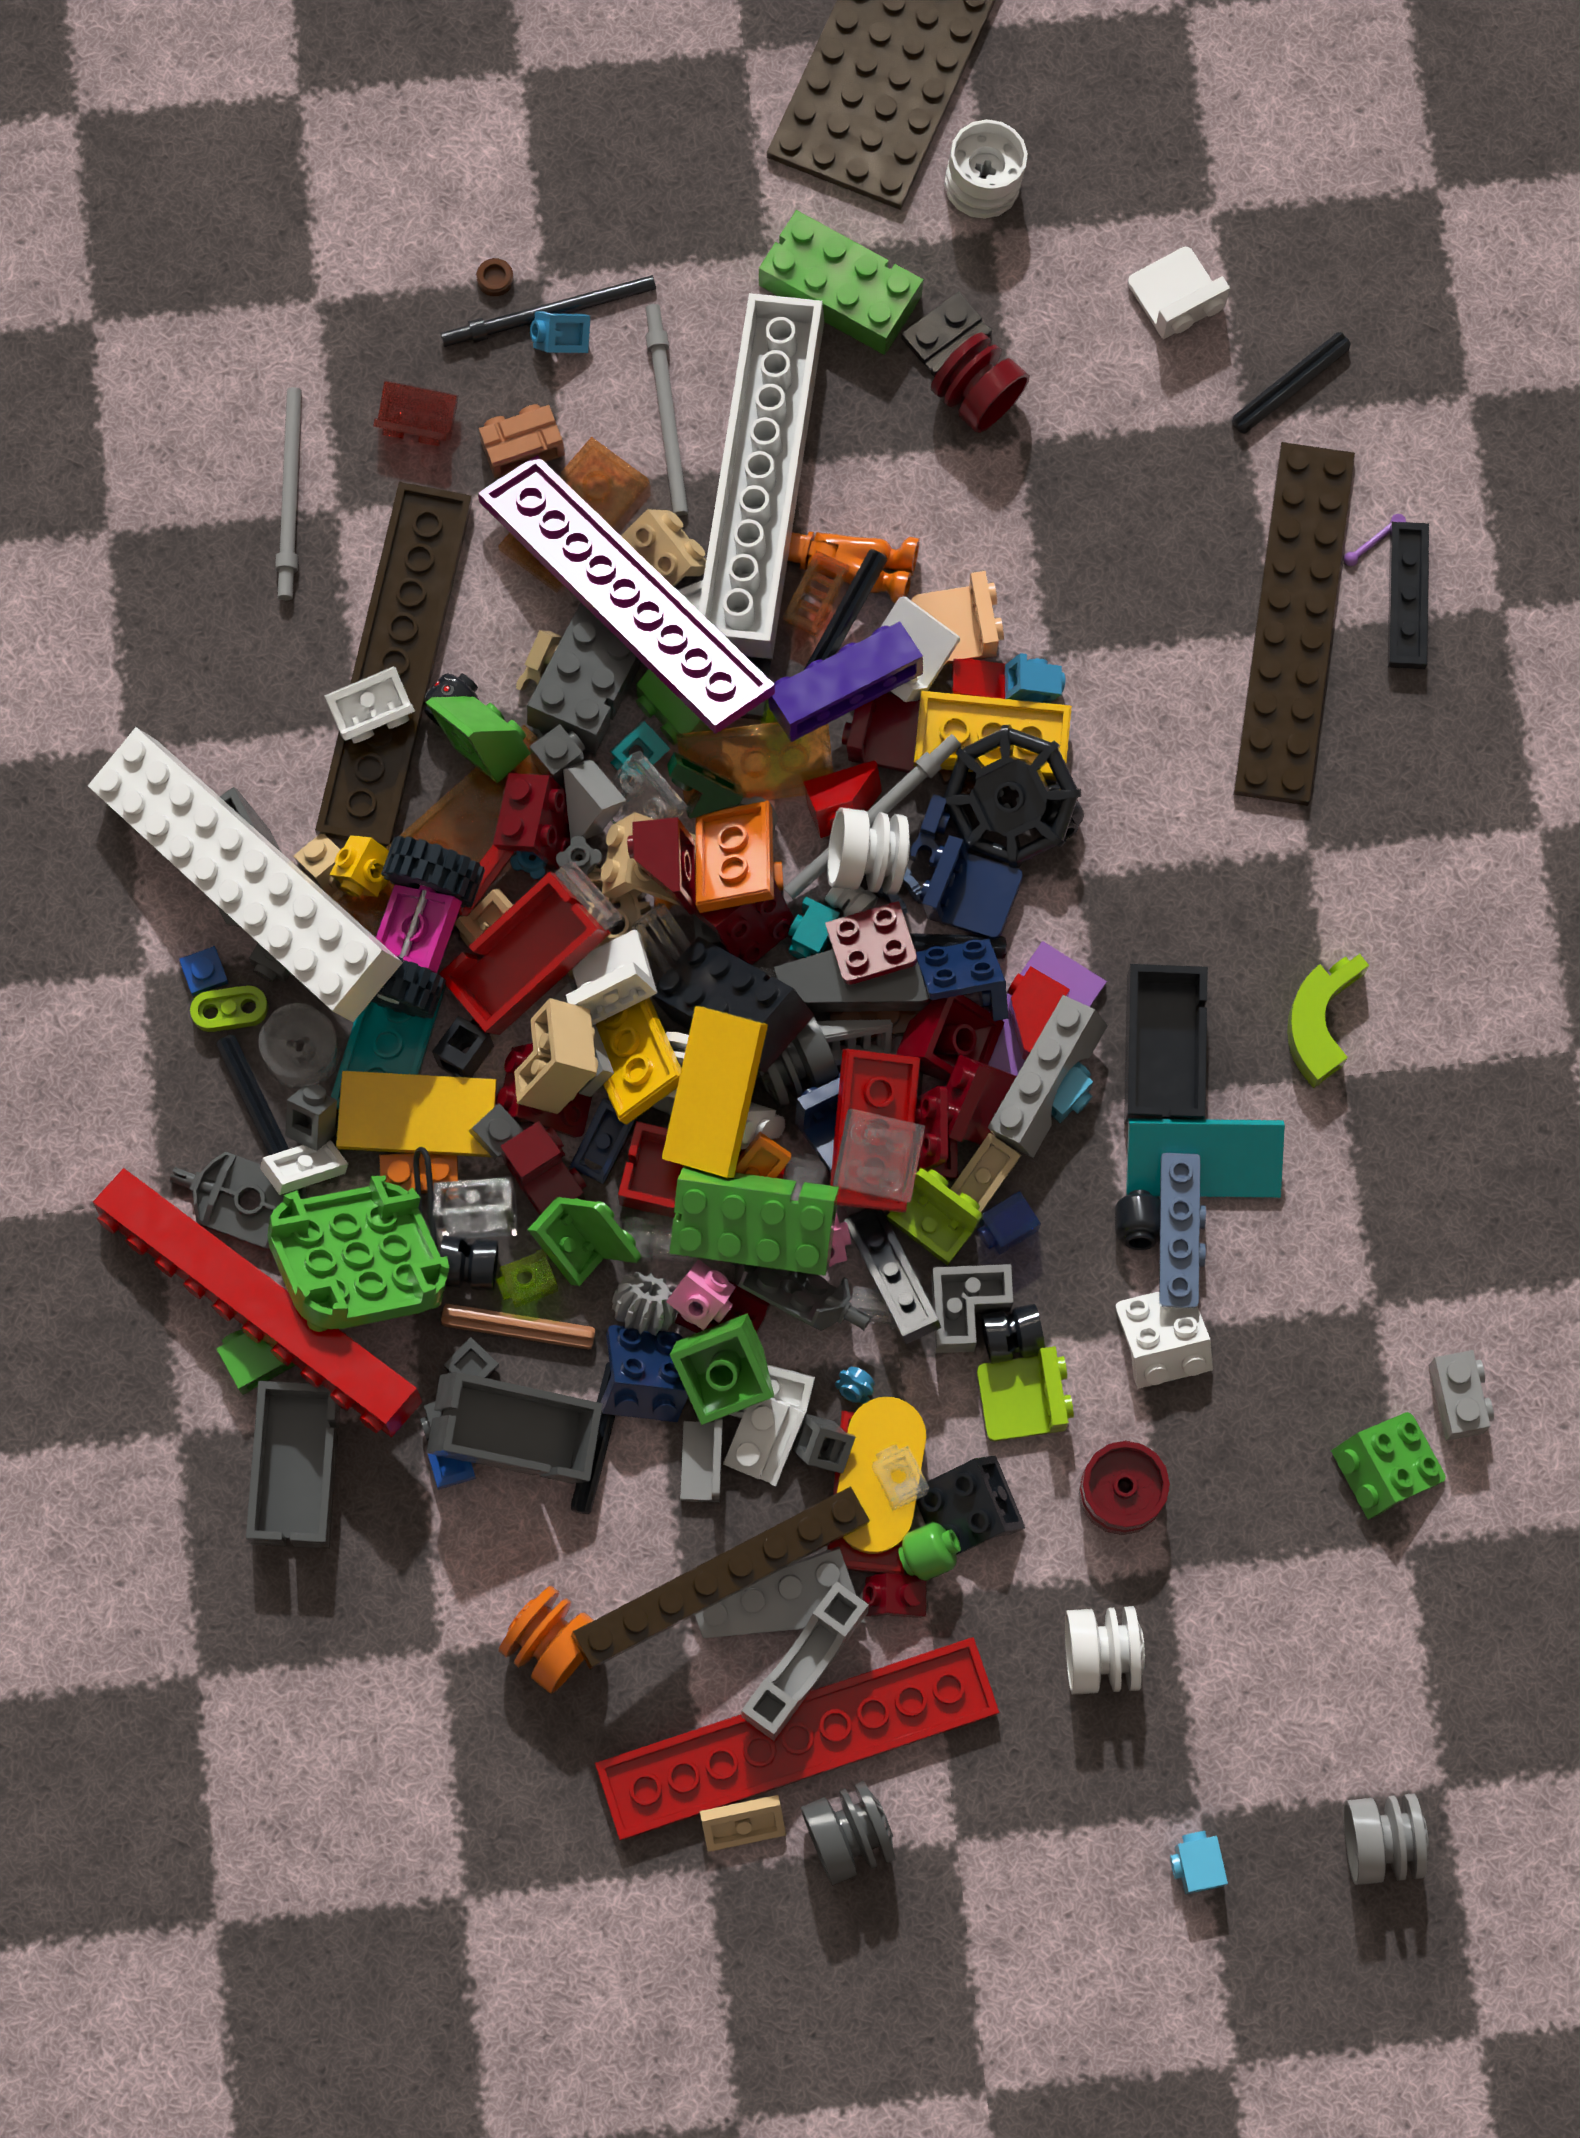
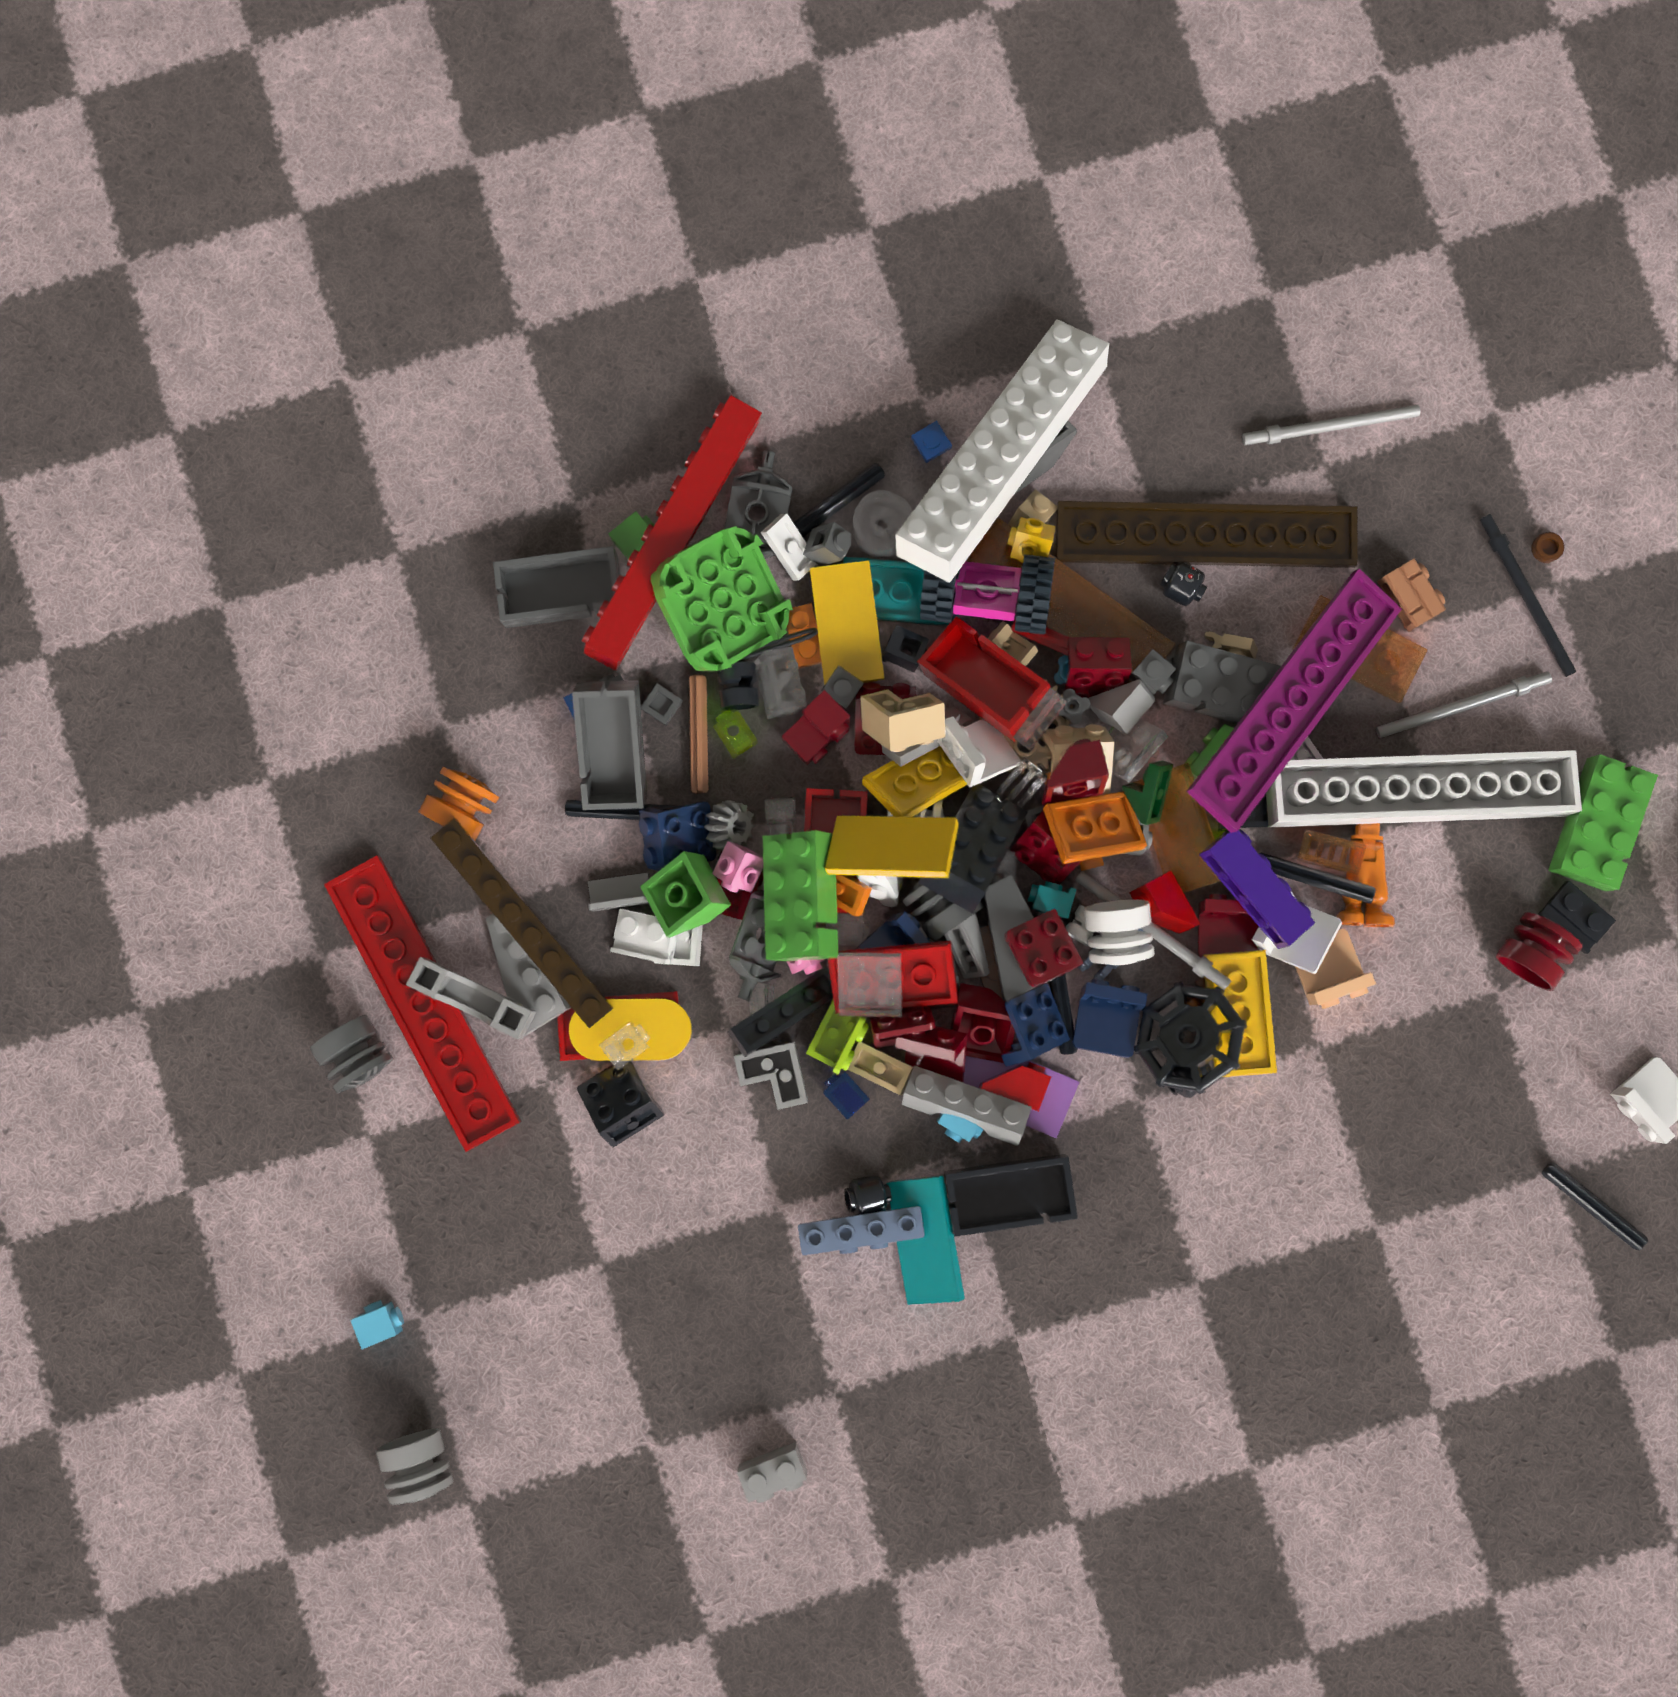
camera: 85 degrees right, 10 degrees up
lime plate [190,985,268,1032] -> none
white bracket [324,667,415,743] -> none
clear red bracket [373,381,459,446] -> none
bright green slope [426,696,530,783] -> none
bright green bracket [528,1197,641,1286] -> none
dark azure bracket [530,311,590,353] -> none
dark blue slope [569,1098,641,1184] -> none
teal brick [609,720,670,780] -> none
tan bracket [621,509,706,587] -> none
tan plate [700,1795,786,1852] -> none
dark grey brick [793,1414,856,1474] -> none
dark azure plate [835,1367,875,1404] -> none
dark red bracket [863,1573,926,1618] -> none
bright green head [899,1522,961,1581] -> none
dark blue plate [910,794,951,868] -> none
red slope [952,658,1005,699] -> none
lime bracket [977,1346,1074,1441] -> none
black wheel [981,1304,1045,1364] -> none
dark azure brick [1005,653,1066,703] -> none
white wheel [1065,1606,1145,1695] -> none
dark red wheel [1079,1441,1170,1535] -> none
white bracket [1116,1292,1213,1389] -> none
dark brown plate [1233,442,1355,806] -> none
lime arch [1287,954,1369,1089] -> none
bright green bracket [1331,1412,1446,1520] -> none
medium lavender hinge [1344,514,1406,566] -> none
black plate [1388,522,1429,669] -> none

